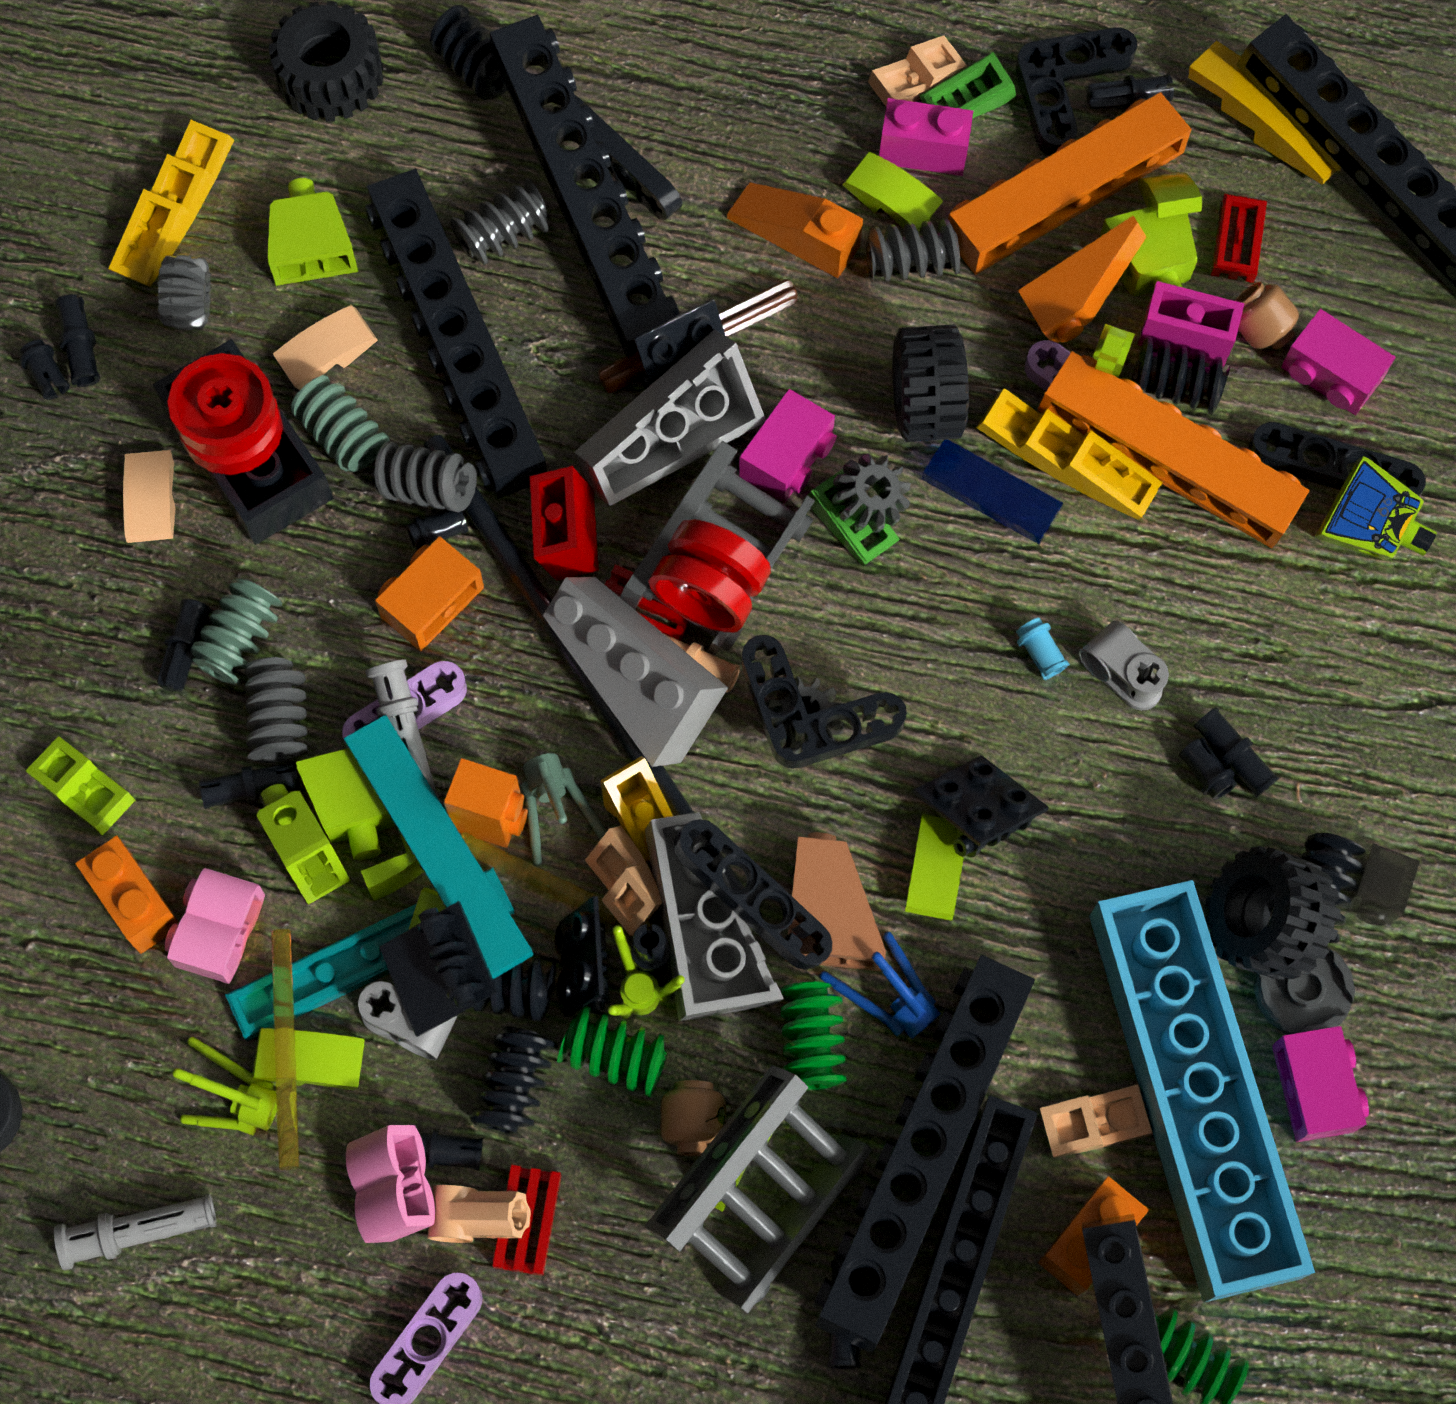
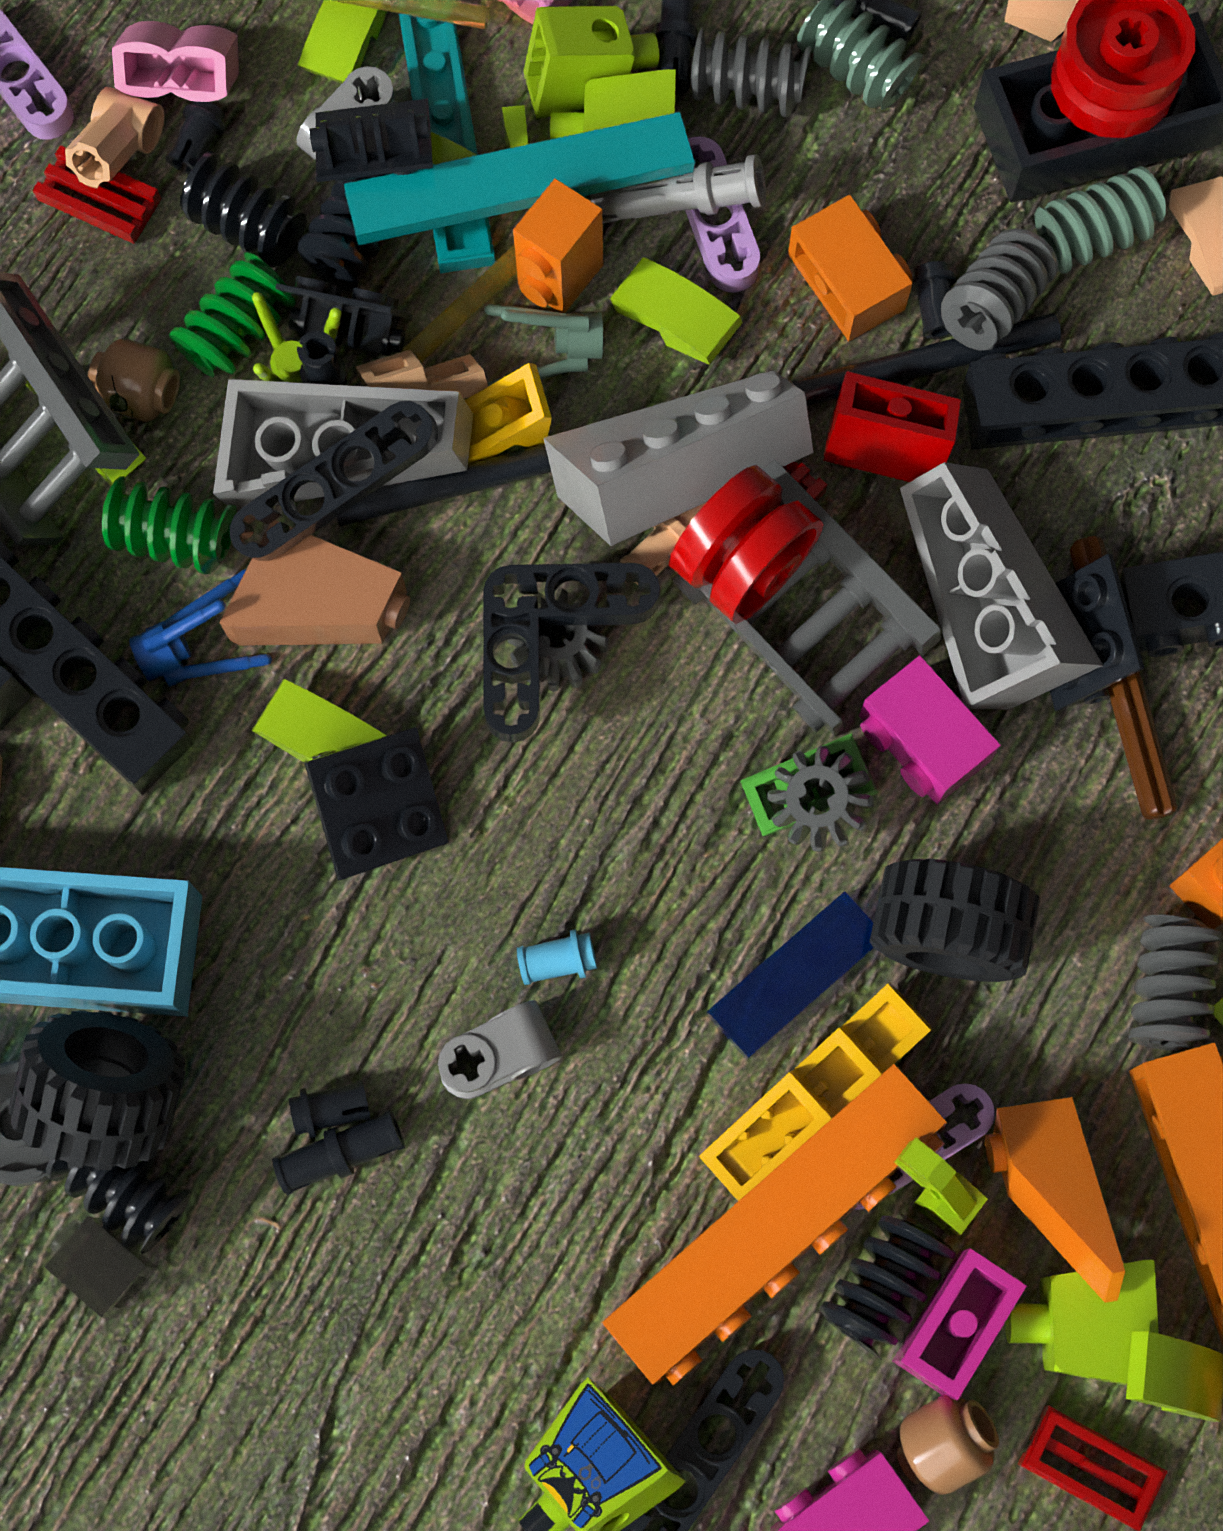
camera: 110 degrees right, 5 degrees up
none -> lime slope [610,257,743,365]

